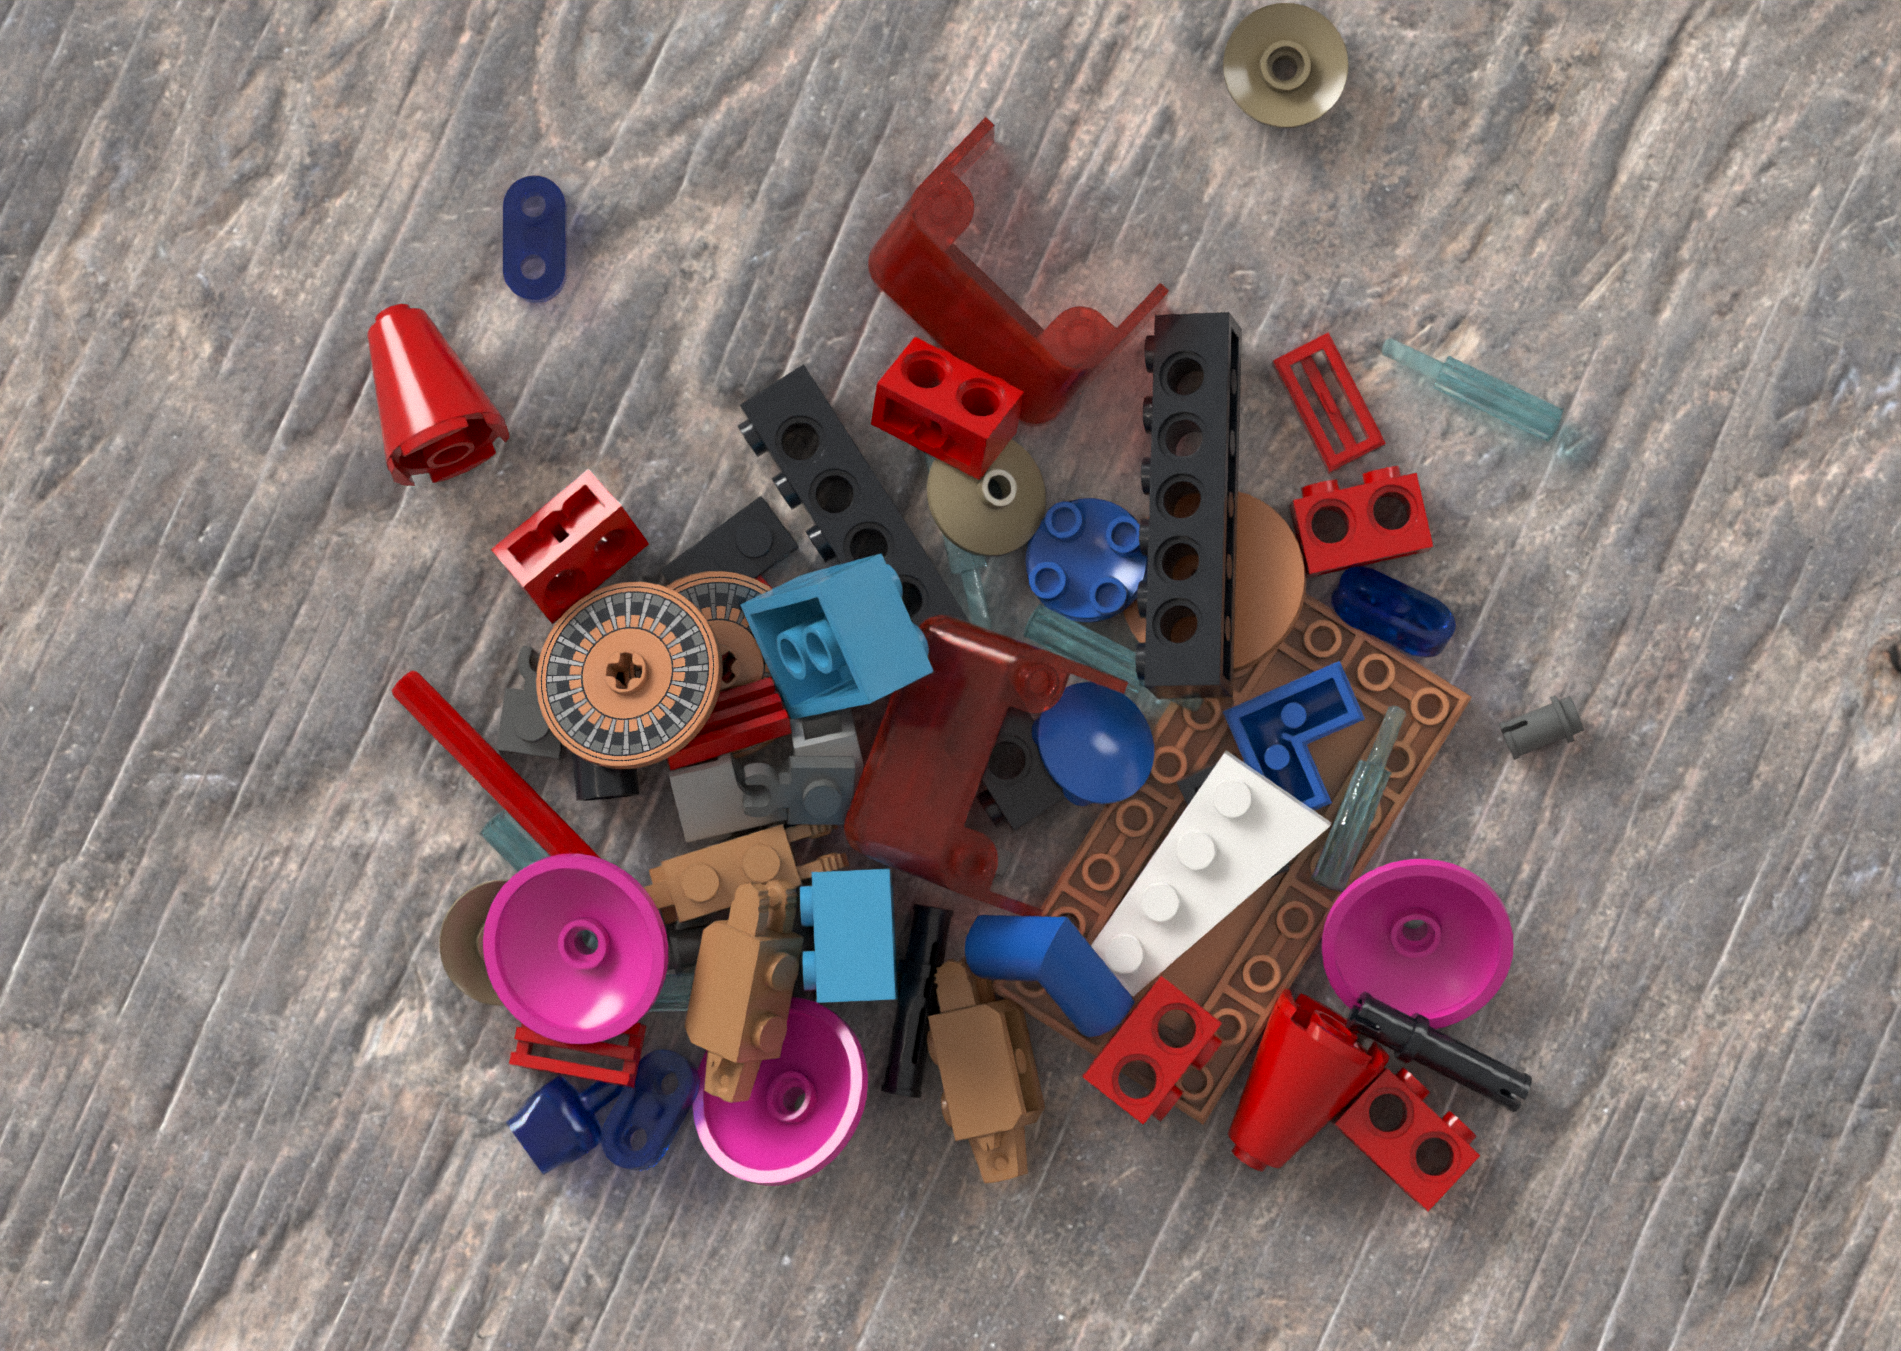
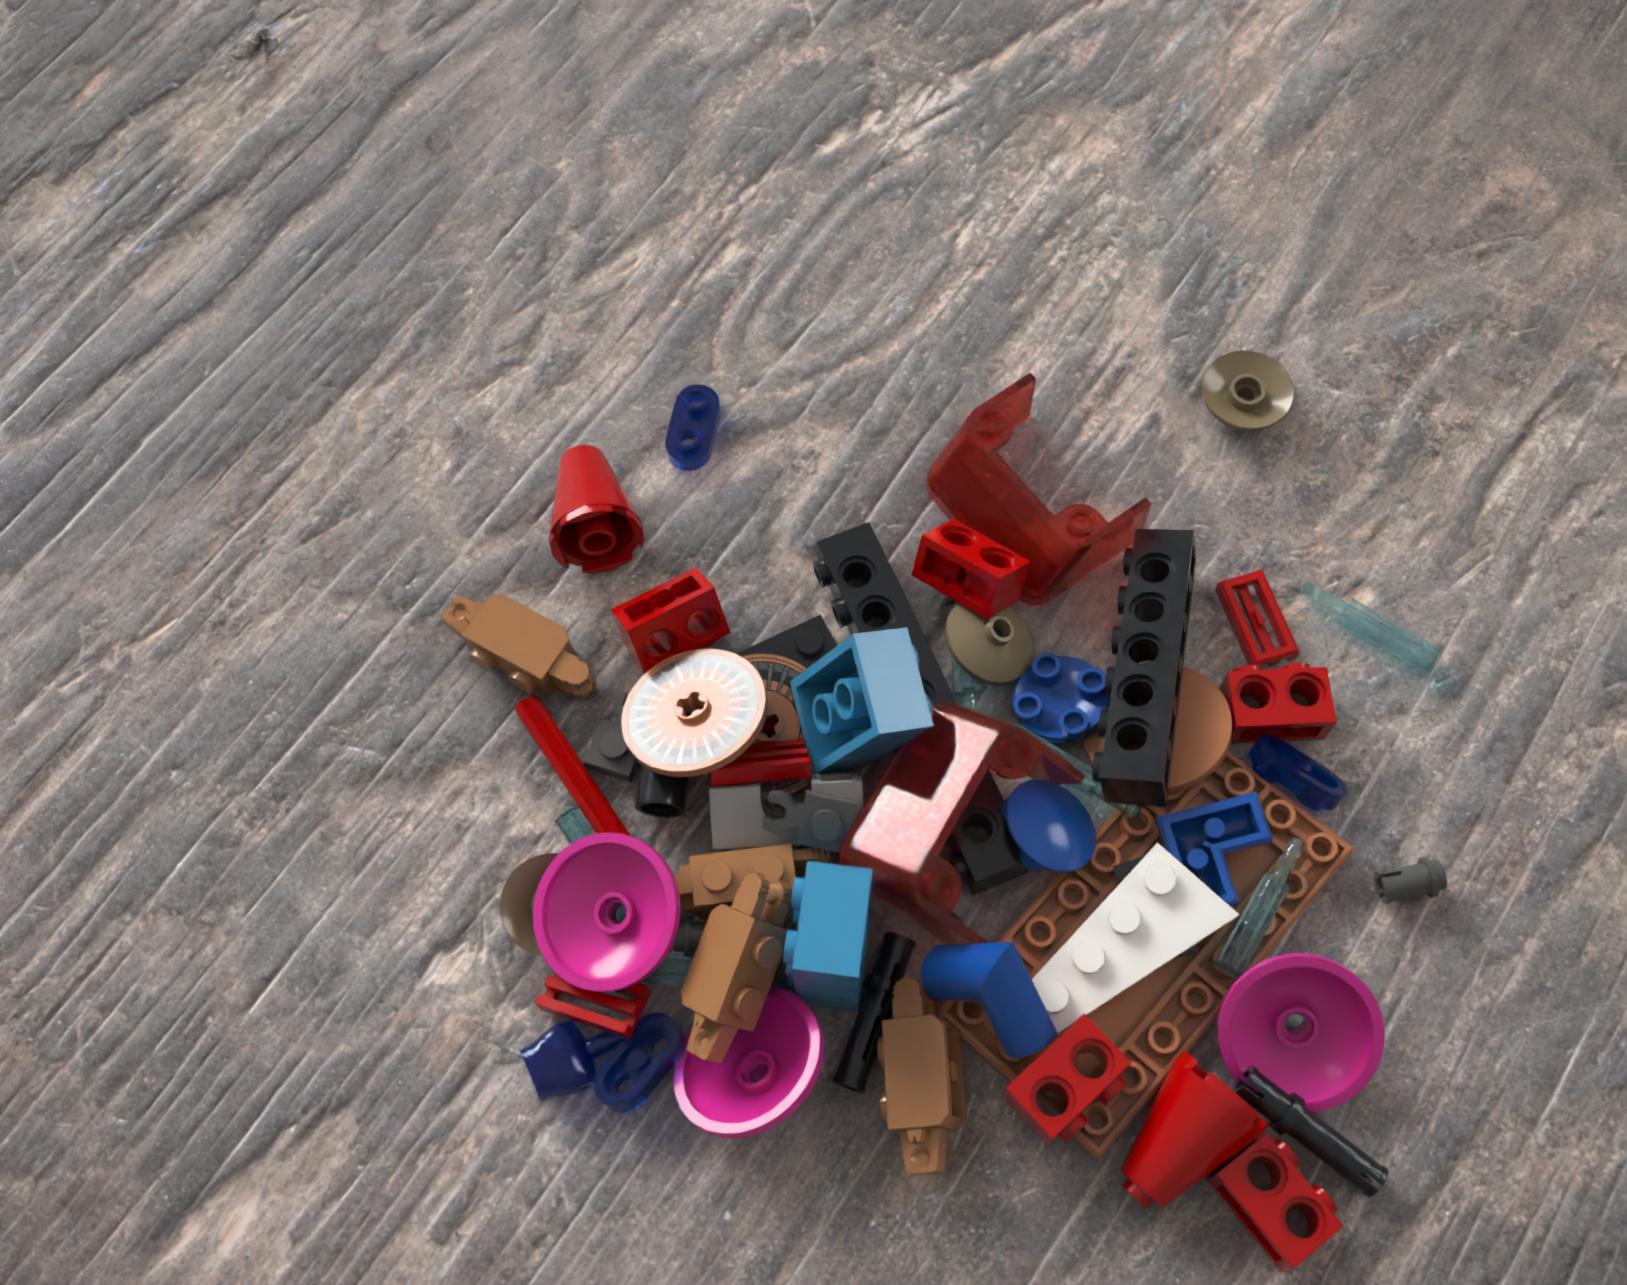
camera: 10 degrees right, 20 degrees down
none -> medium nougat hinge [441,594,596,701]

